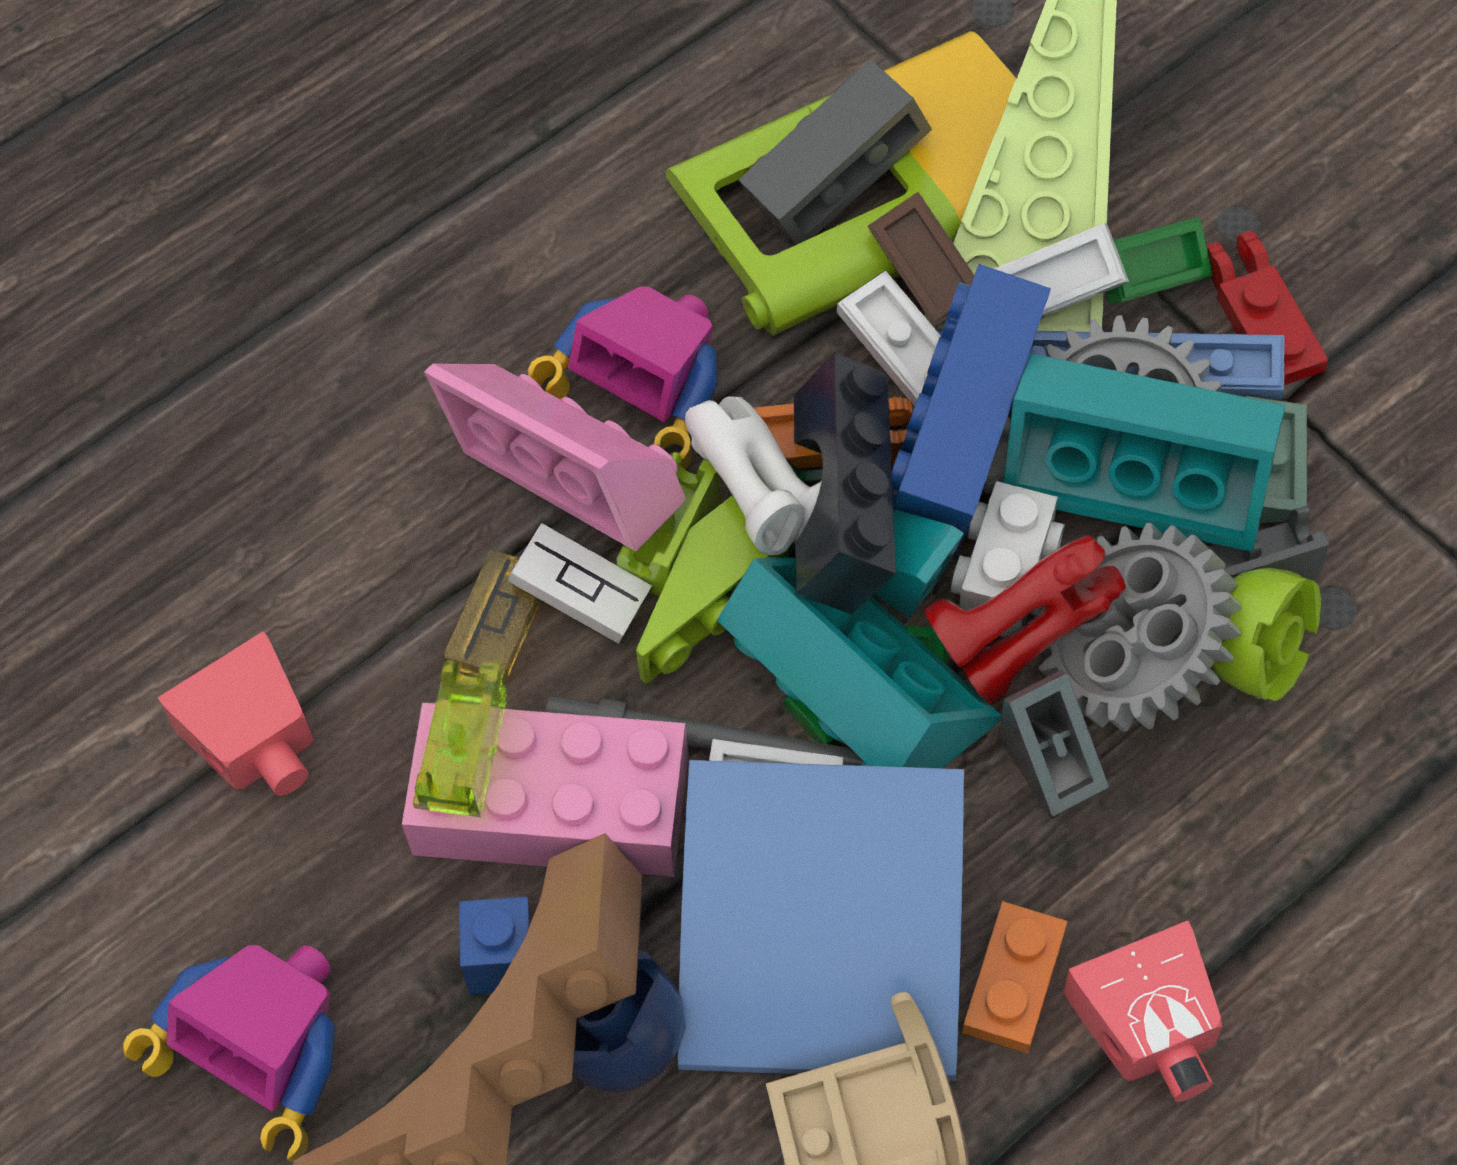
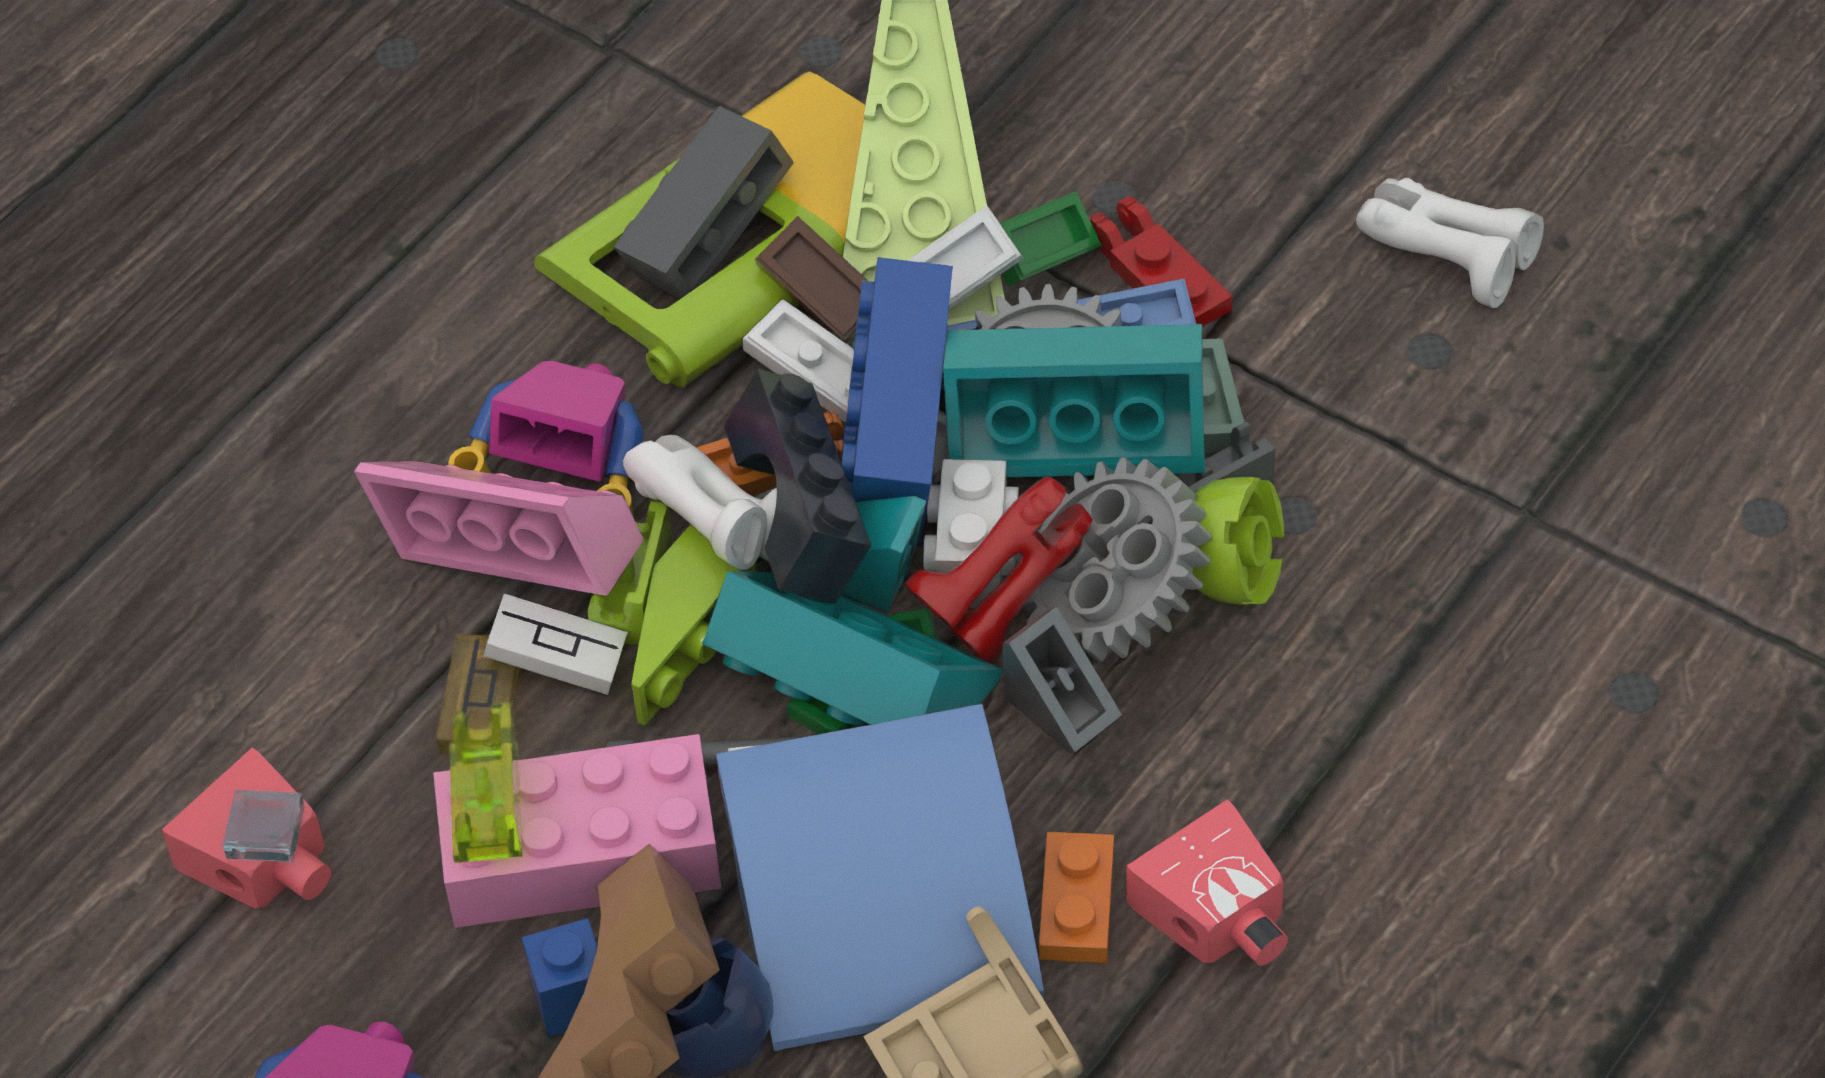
camera: 15 degrees left, 10 degrees down
none -> clear light blue tile [223,790,305,862]

